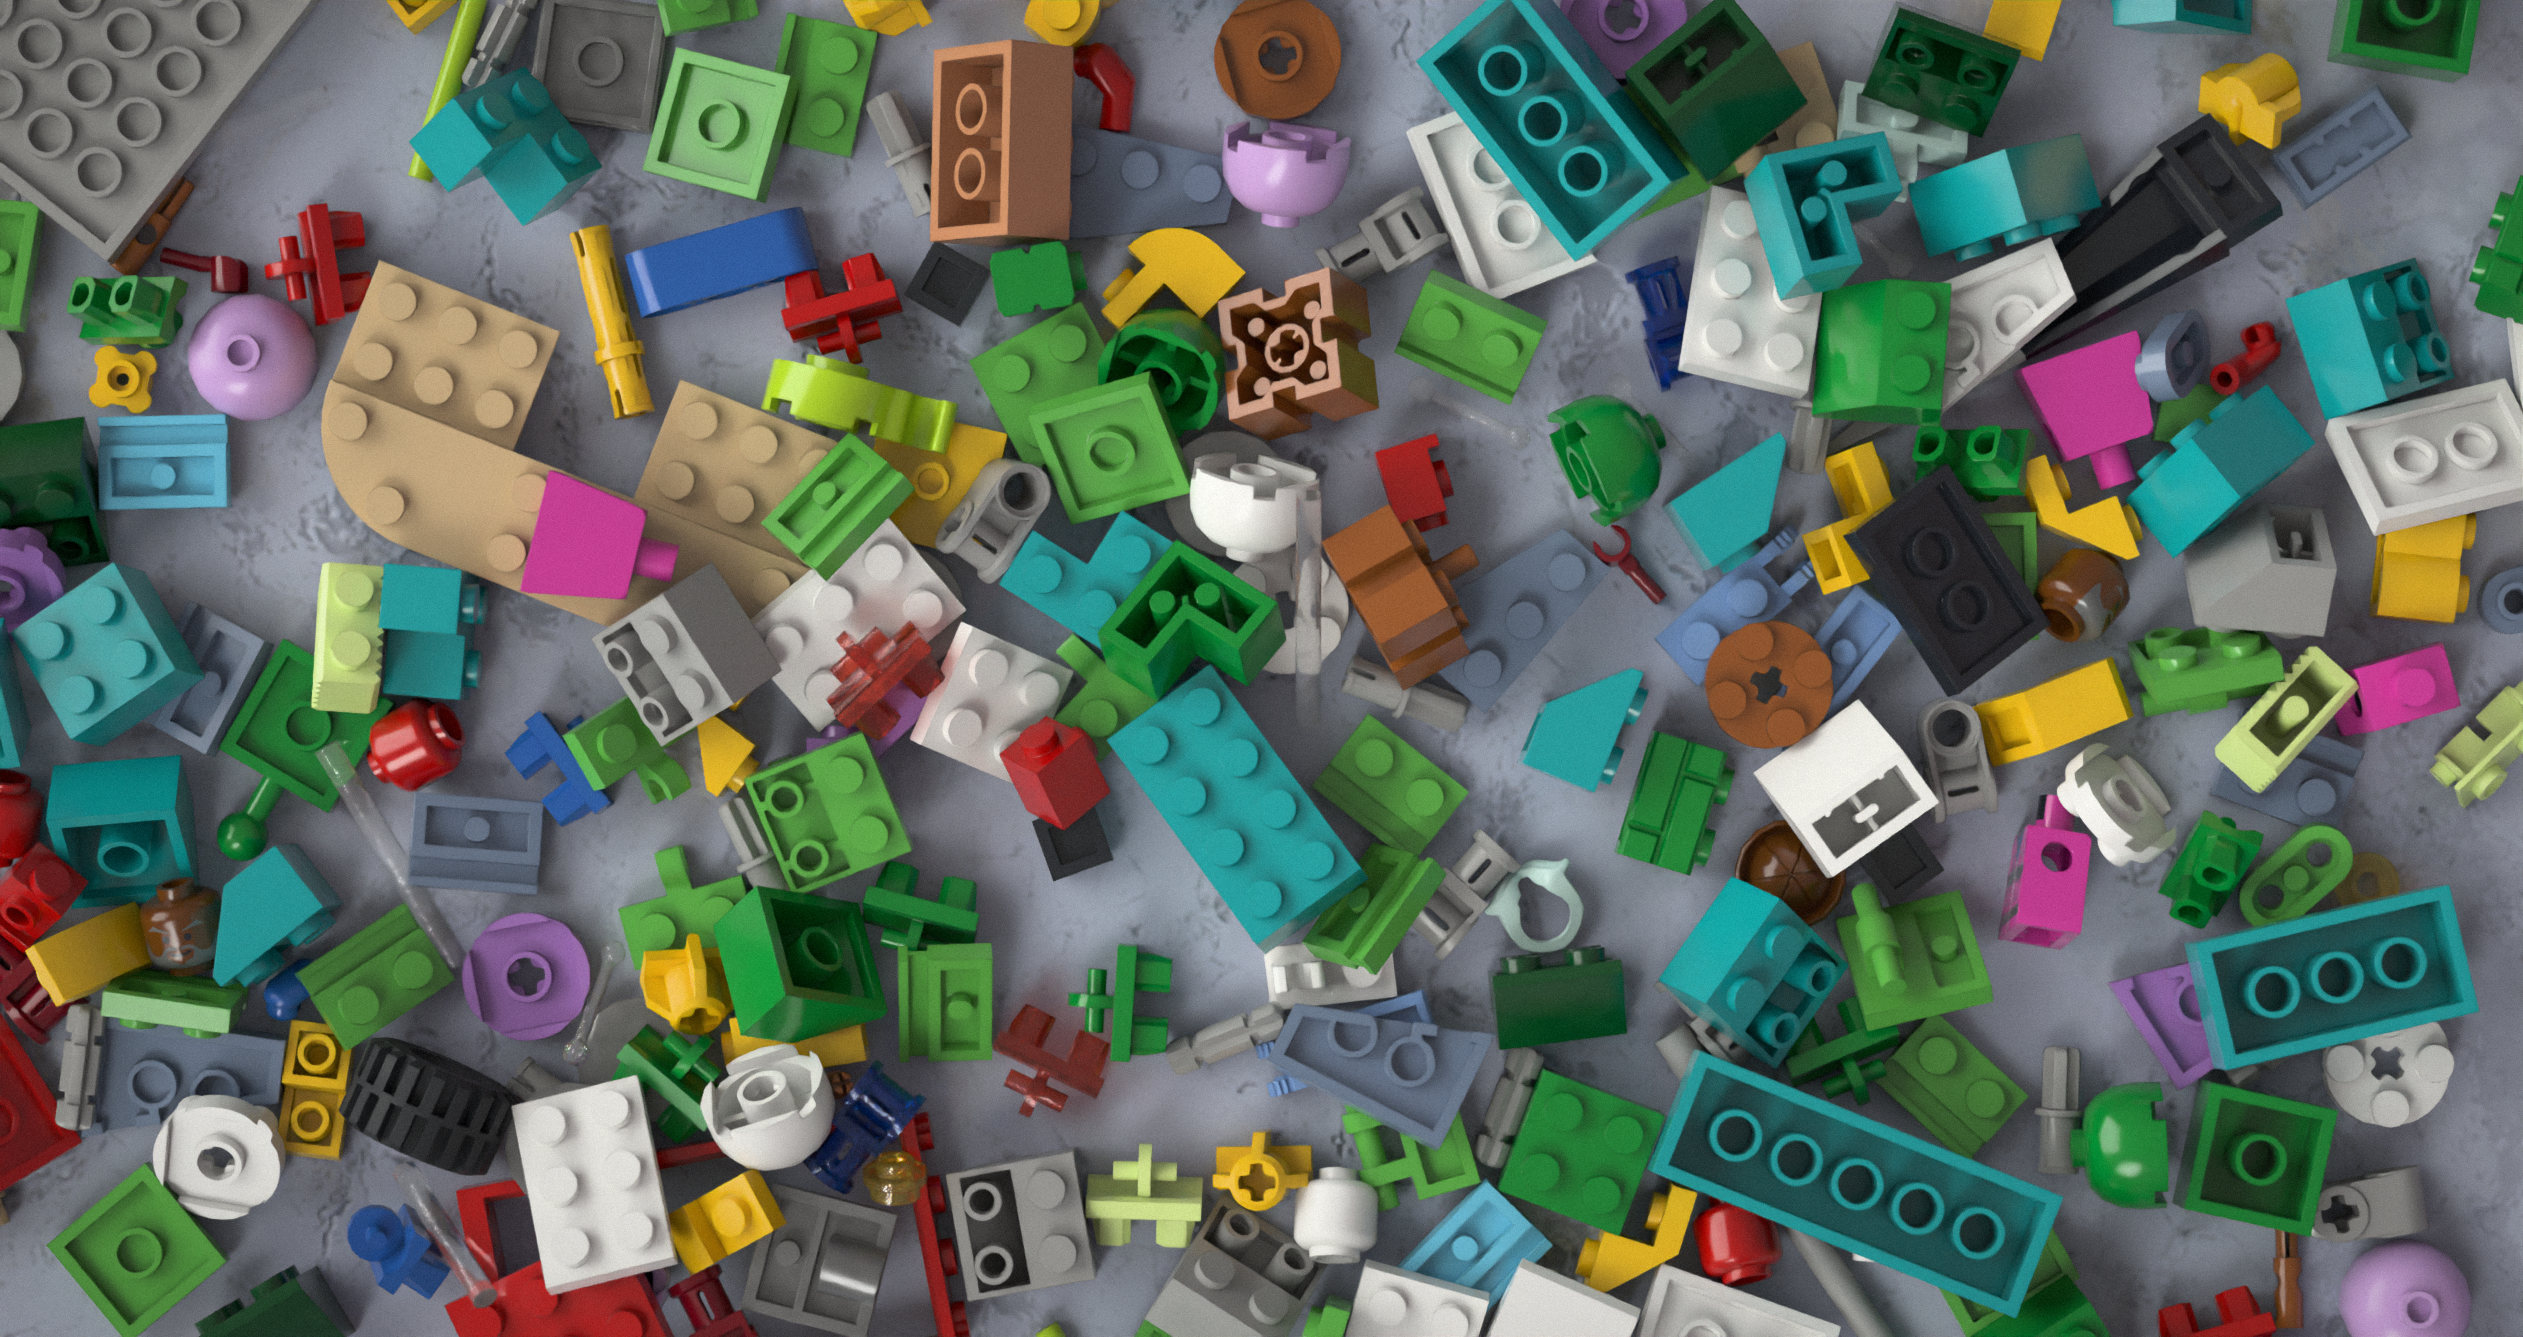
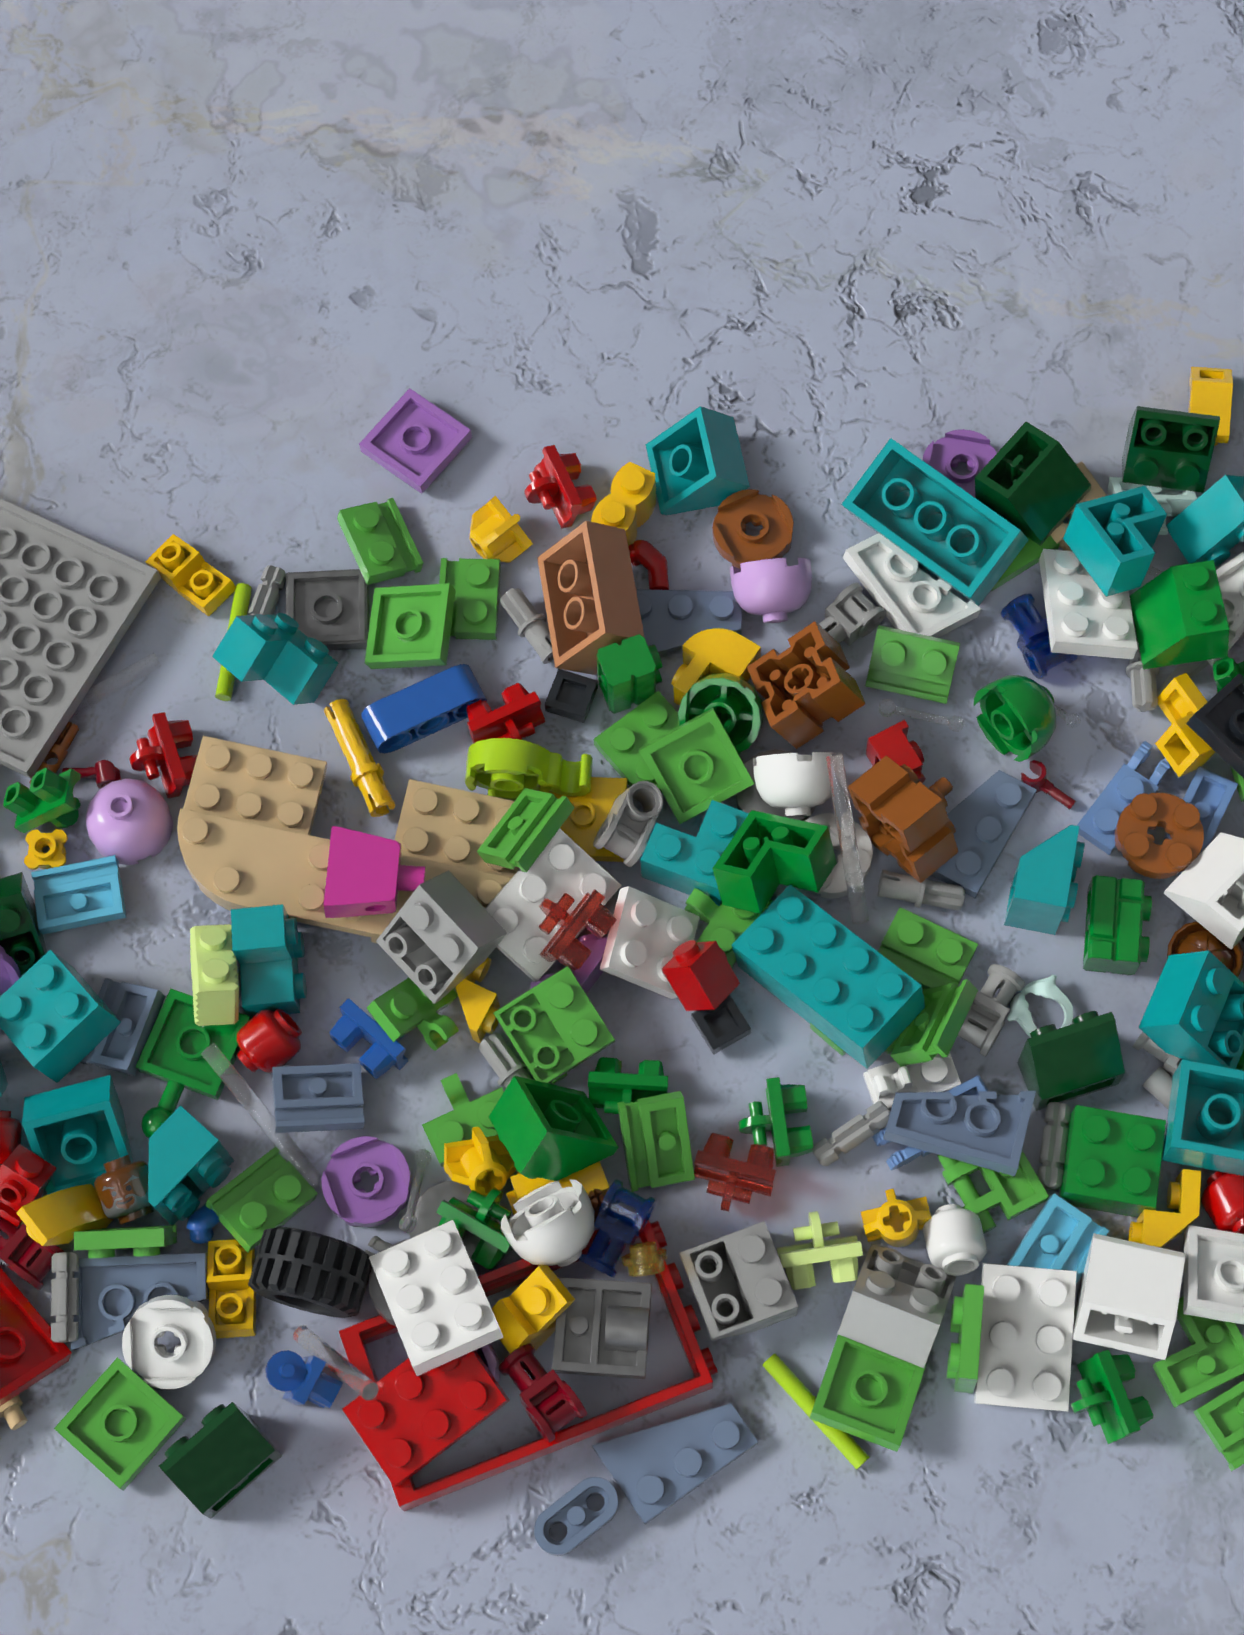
camera: 10 degrees left, 20 degrees down
teal slope [1662,431,1787,574] -> none

